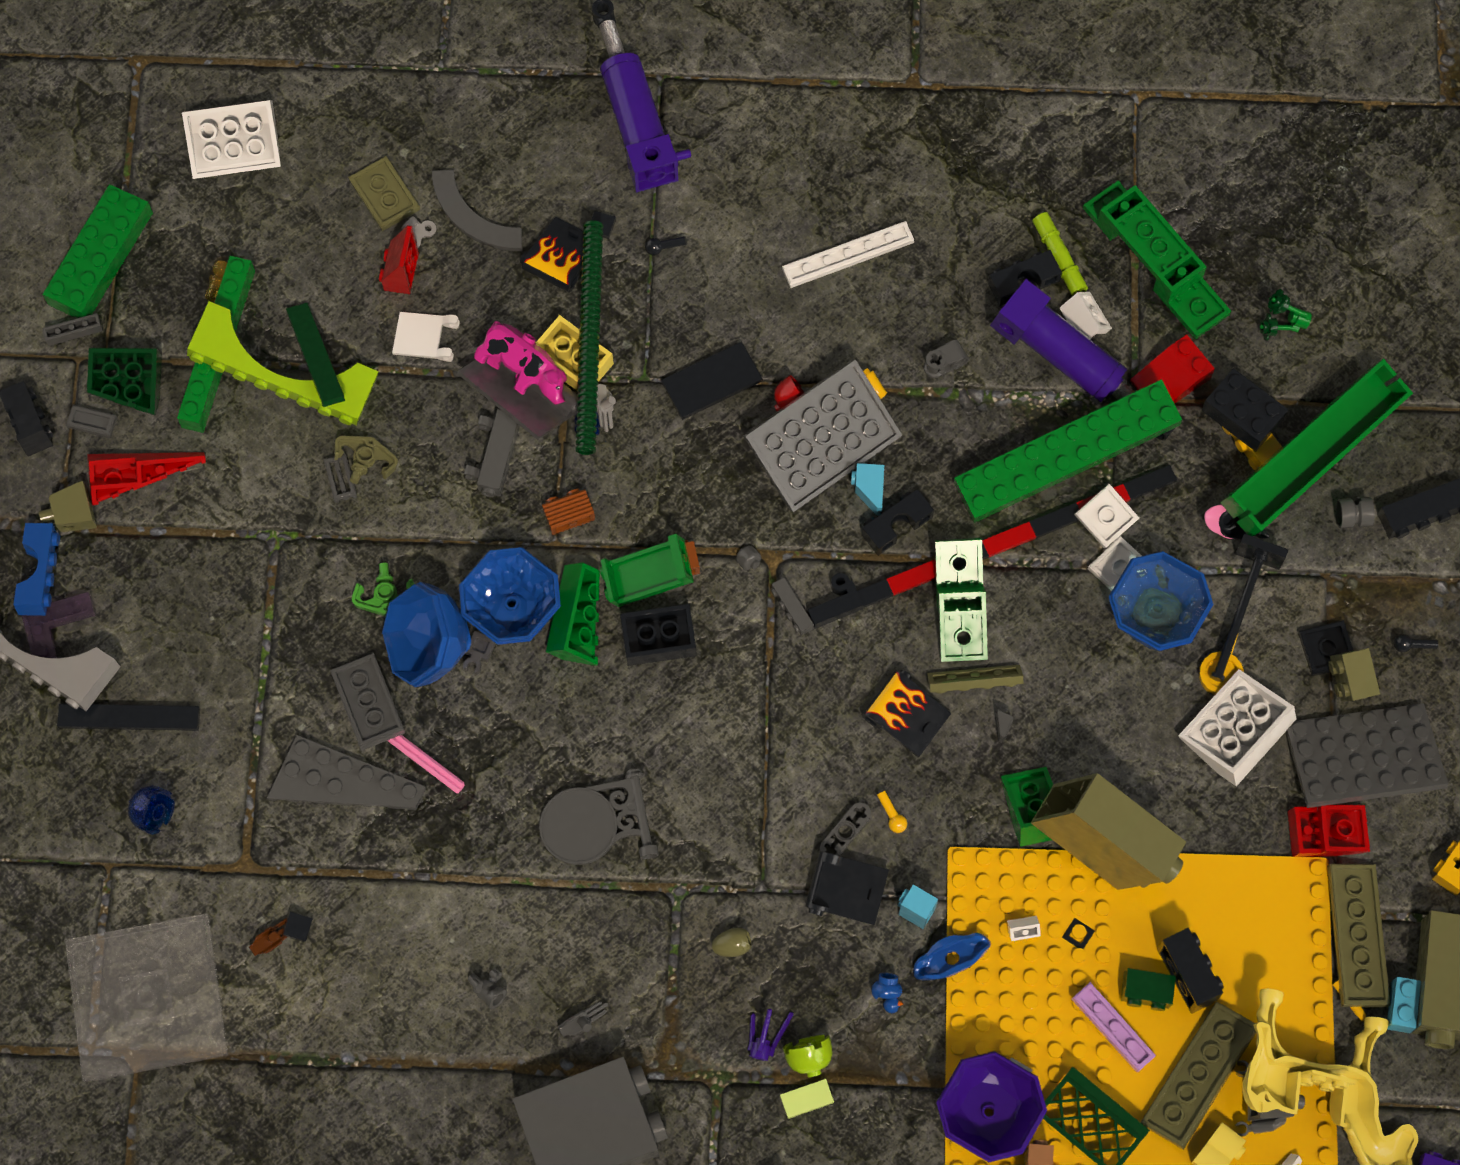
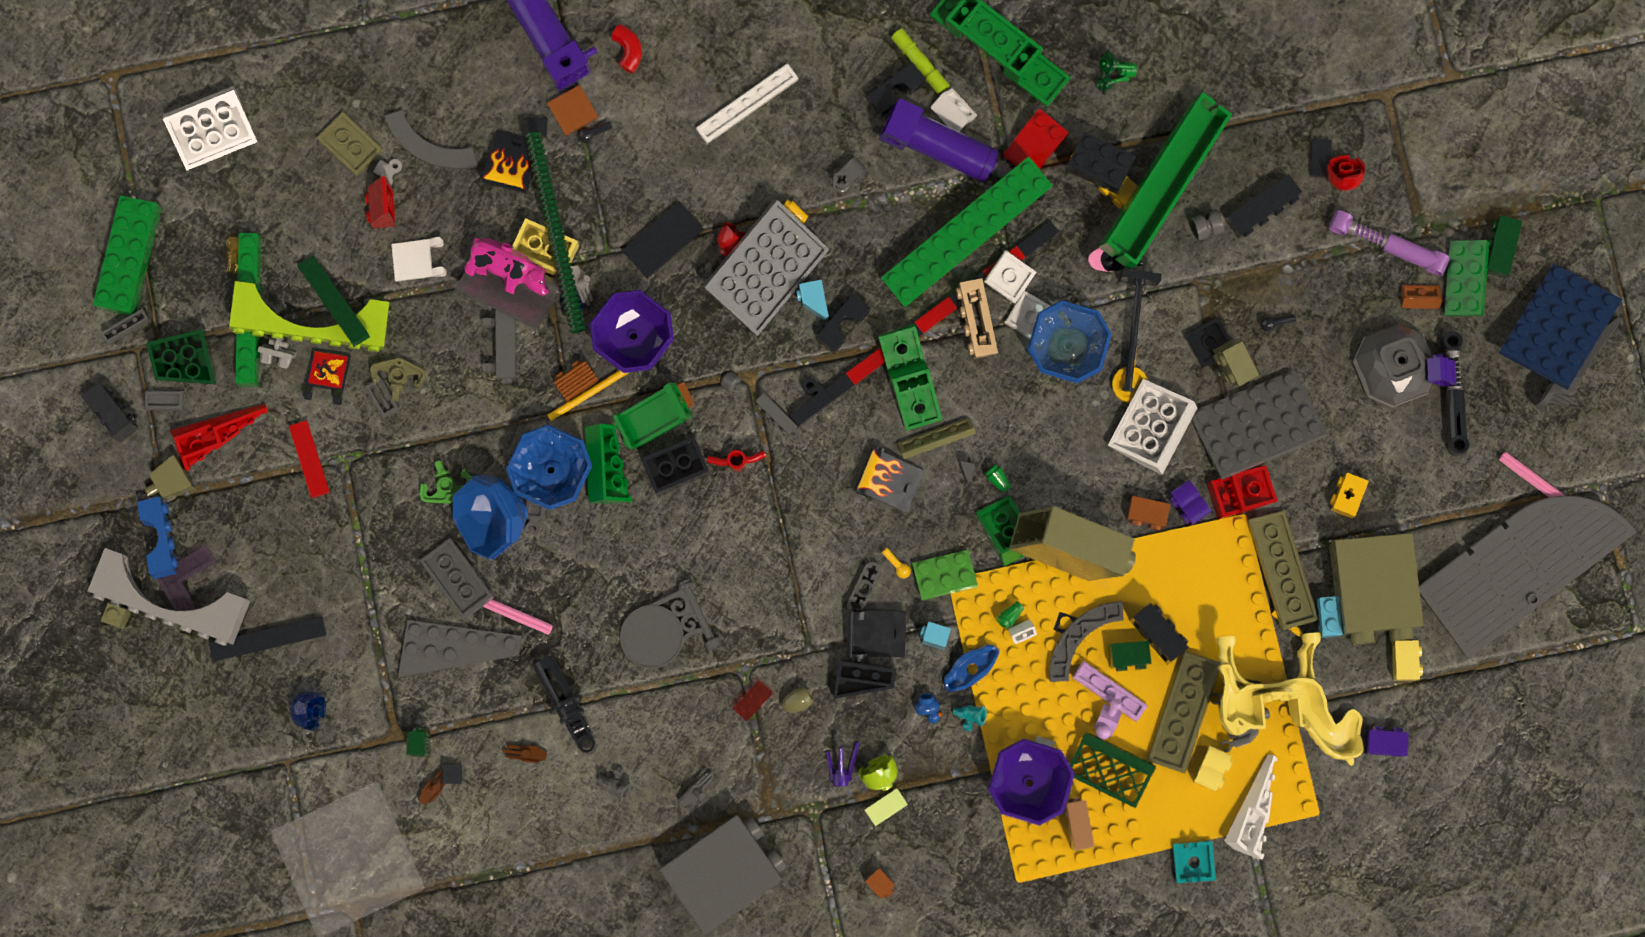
camera: 15 degrees left, 10 degrees up
none -> light grey hips [258,339,297,369]
none -> red tile [289,420,330,499]
none -> flag [302,349,351,405]
none -> dark green brick [406,728,431,757]
none -> reddish brown piece [502,745,547,763]
none -> black piece [533,655,597,755]
none -> dark orange tile [547,85,599,136]
none -> yellow piece [547,370,628,421]
none -> dark purple rock [590,290,674,373]
none -> red cylinder [611,24,642,74]
none -> red piece [707,450,767,472]
none -> clear red tile [733,680,773,722]
none -> black wedge [833,659,897,699]
none -> bright green plate [912,550,978,600]
none -> teal piece [953,705,987,731]
none -> tan brick [956,278,998,359]
none -> green cone [984,464,1011,493]
none -> green cone [996,601,1024,629]
none -> dark grey tile [1049,601,1124,682]
none -> lavender piece [1094,699,1122,740]
none -> dark orange brick [1126,496,1171,531]
none -> dark purple brick [1169,480,1211,526]

